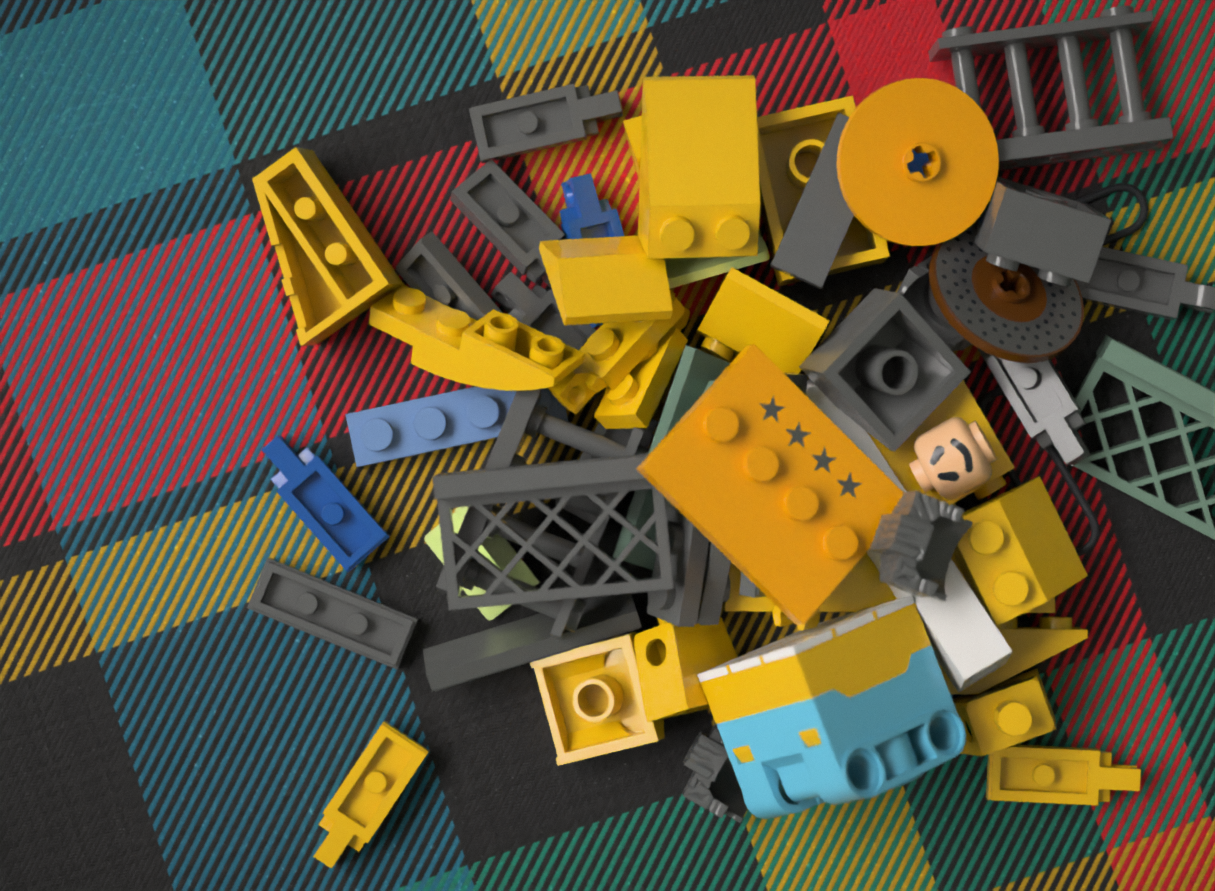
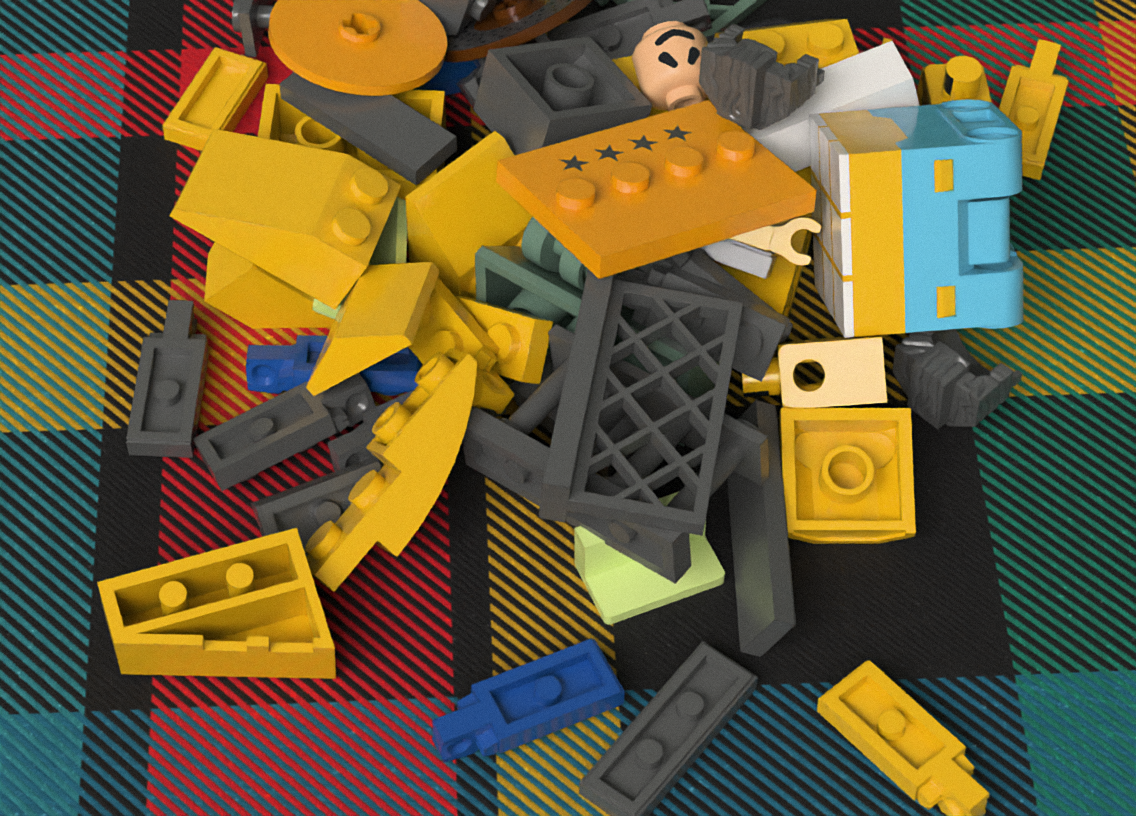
camera: 80 degrees left, 35 degrees down
medium blue plate [345,386,569,467] -> none
none -> yellow tile [162,47,268,151]

